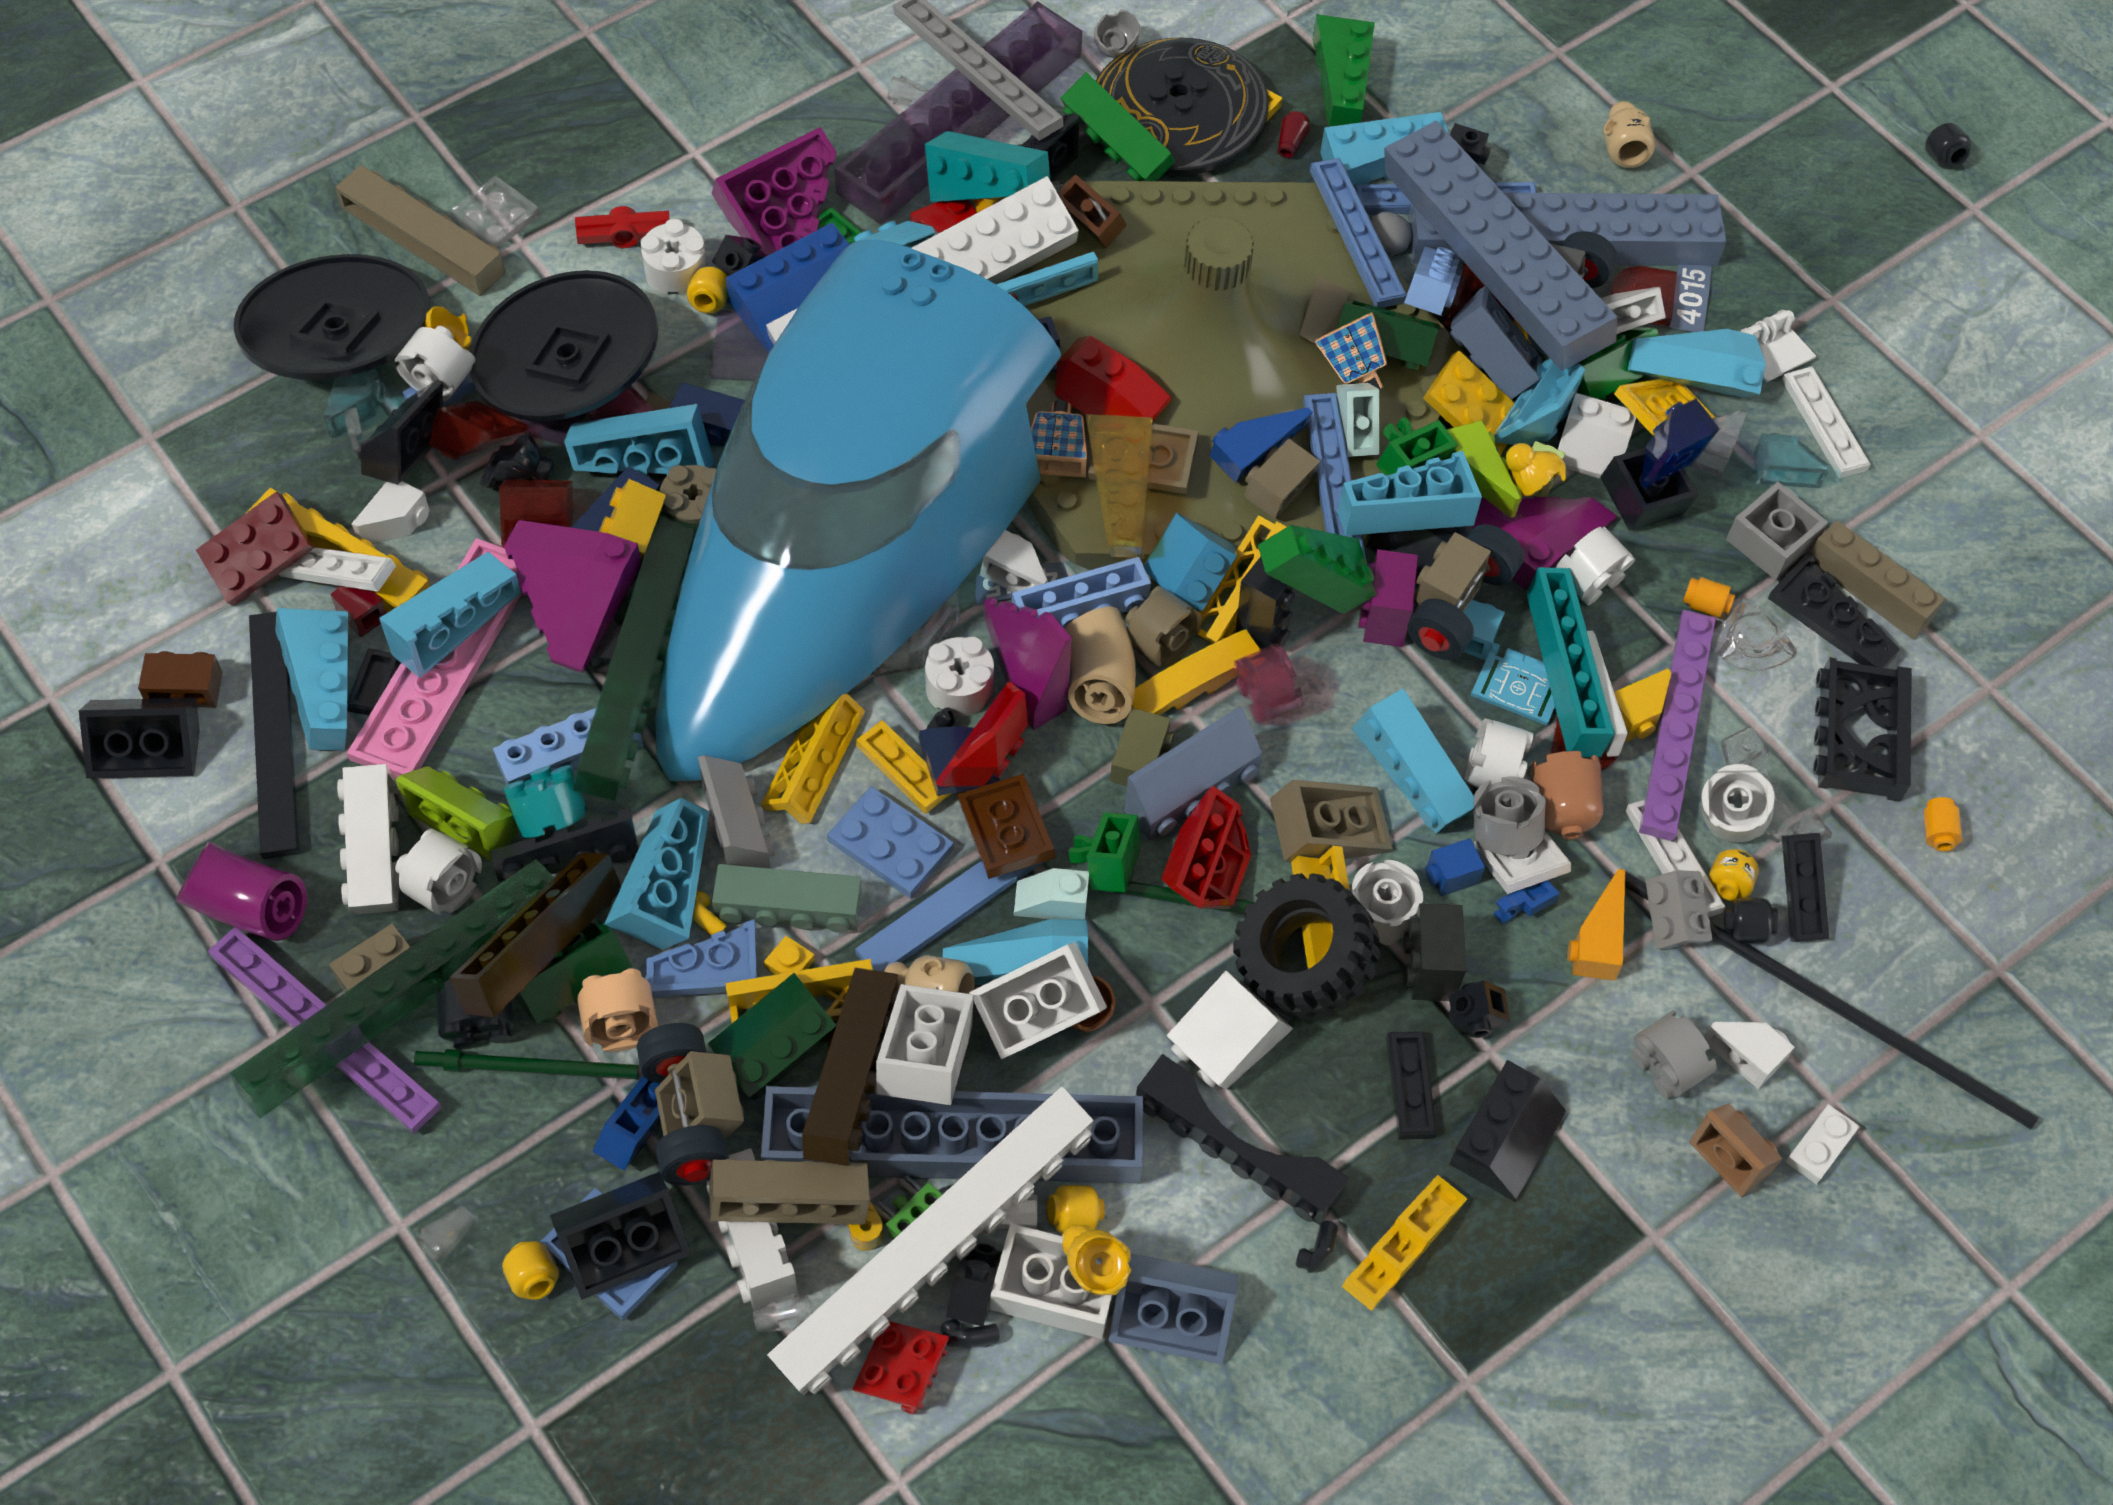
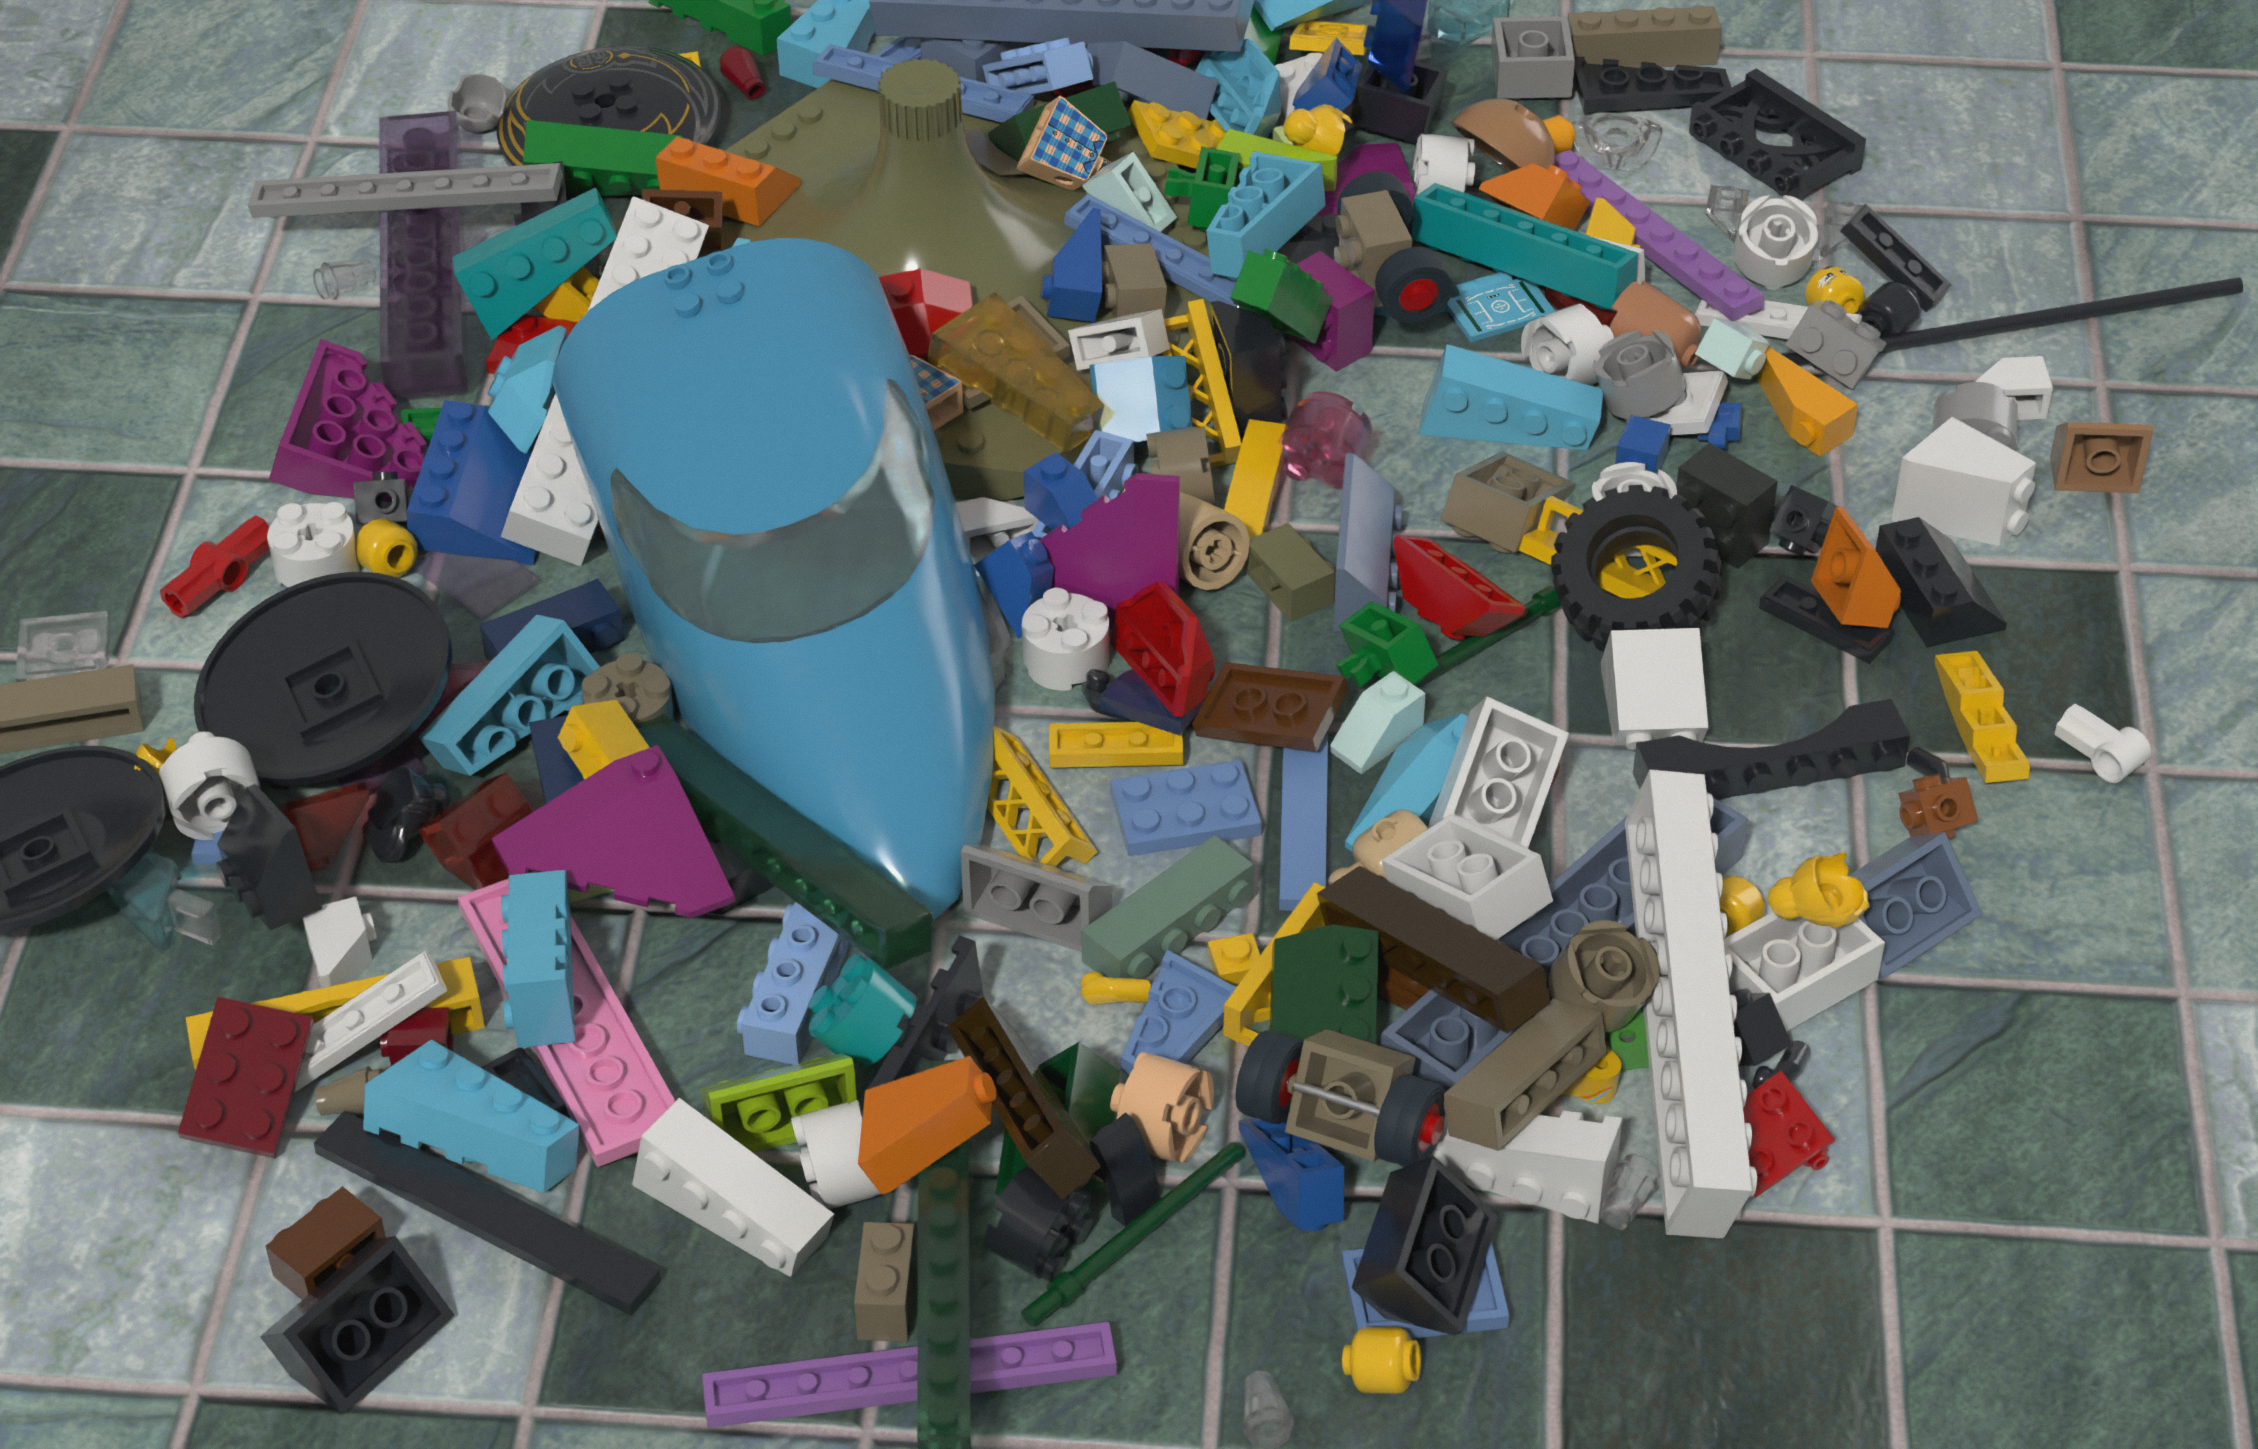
camera: 45 degrees left, 15 degrees down
magenta brick [175,841,307,941] -> none
medium azure wedge [604,798,710,950] -> none
white plate [1785,1104,1860,1185] -> none
light orange brick [1923,797,1963,851] -> none
none -> dark tan cone [315,1066,384,1116]
none -> orange slope [655,137,801,227]
none -> orange slope [858,1056,996,1195]
none -> blue slope [974,531,1054,639]
none -> blue slope [1023,452,1098,530]
none -> white slope [1068,309,1170,370]
none -> black slope [1090,1112,1160,1227]
none -> blue slope [1292,38,1362,111]
none -> medium nougat piece [1451,99,1555,172]
none -> orange slope [1479,163,1590,231]
none -> dark tan brick [1548,920,1660,1032]
none -> light aqua slope [1695,318,1770,379]
none -> orange slope [1811,507,1901,628]
none -> white slope [1891,417,2036,546]
none -> dark orange brick [1898,774,1978,839]
none -> white piece [2055,704,2151,783]

